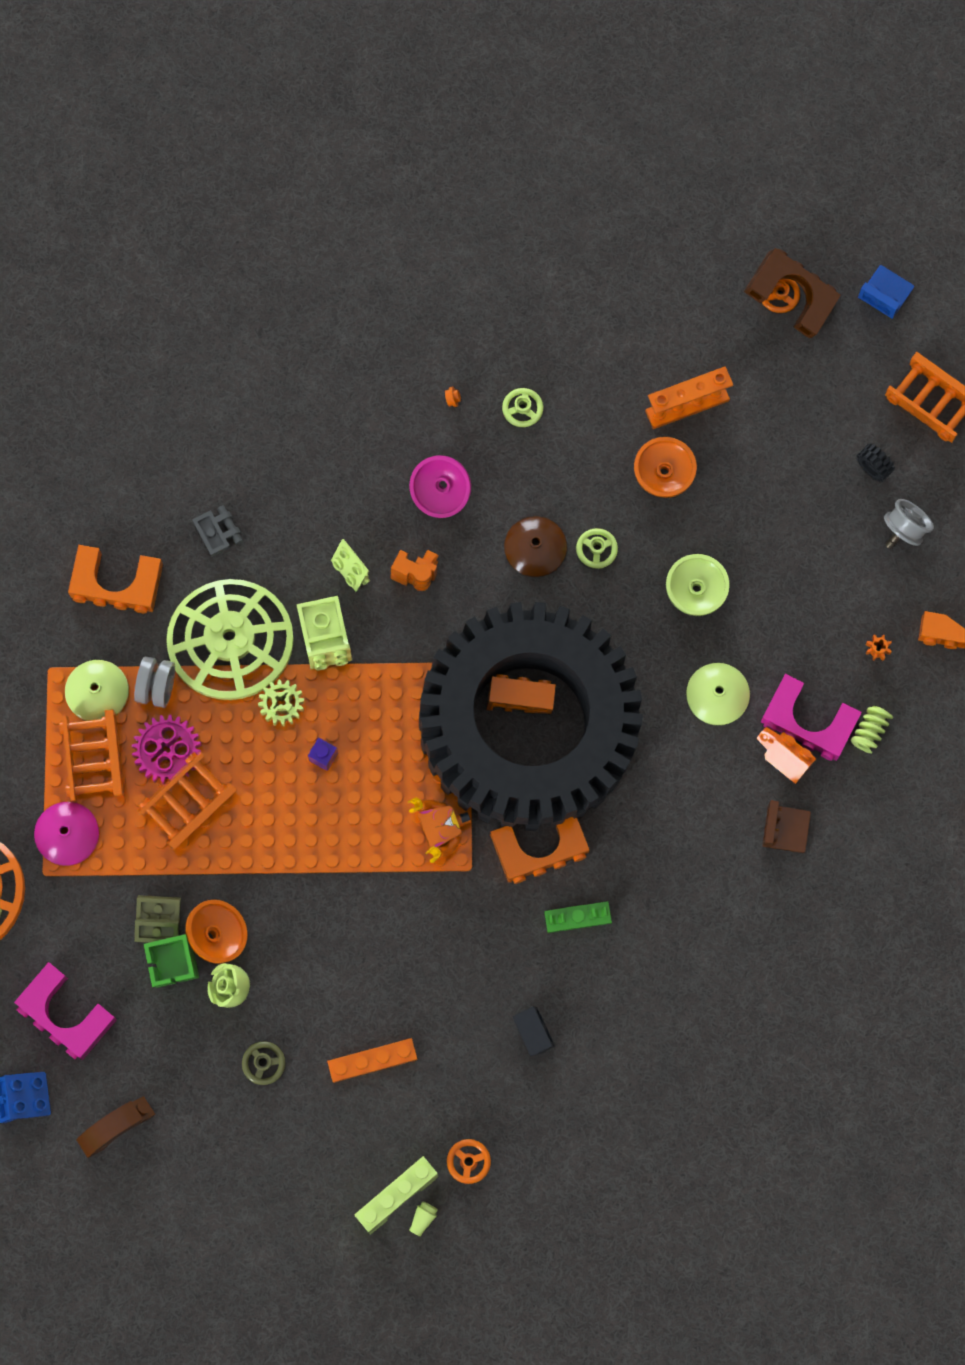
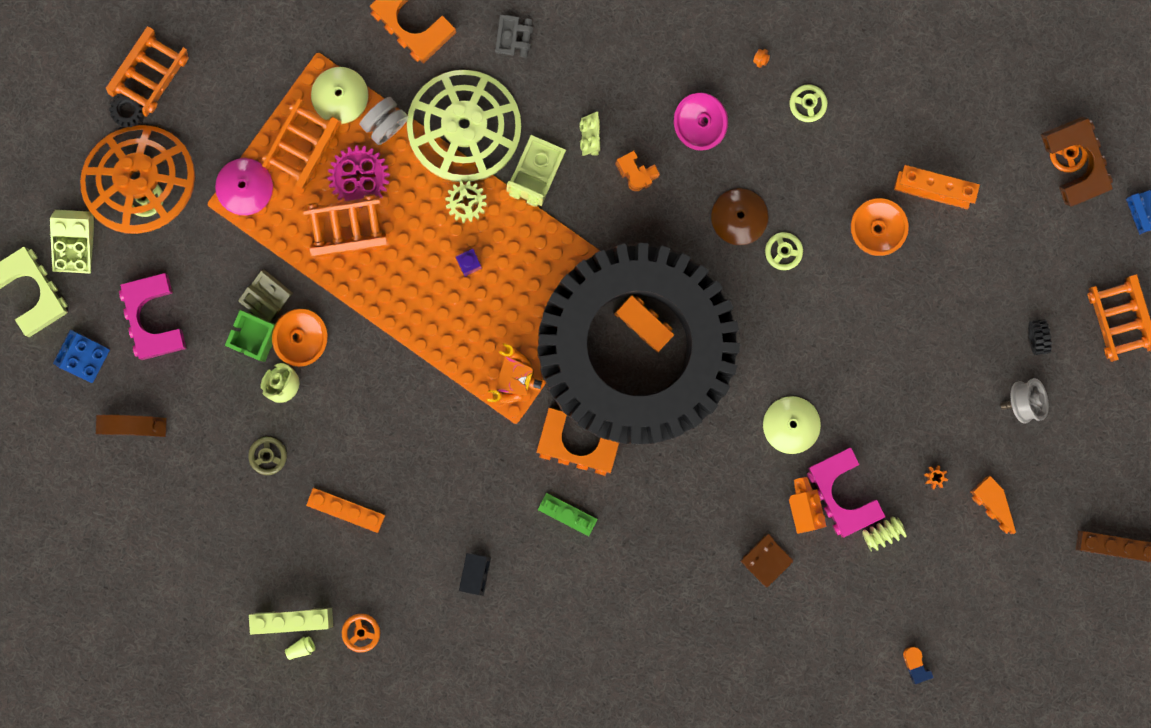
camera: 35 degrees right, 10 degrees up
yellowish green dish [666,554,729,616] -> none

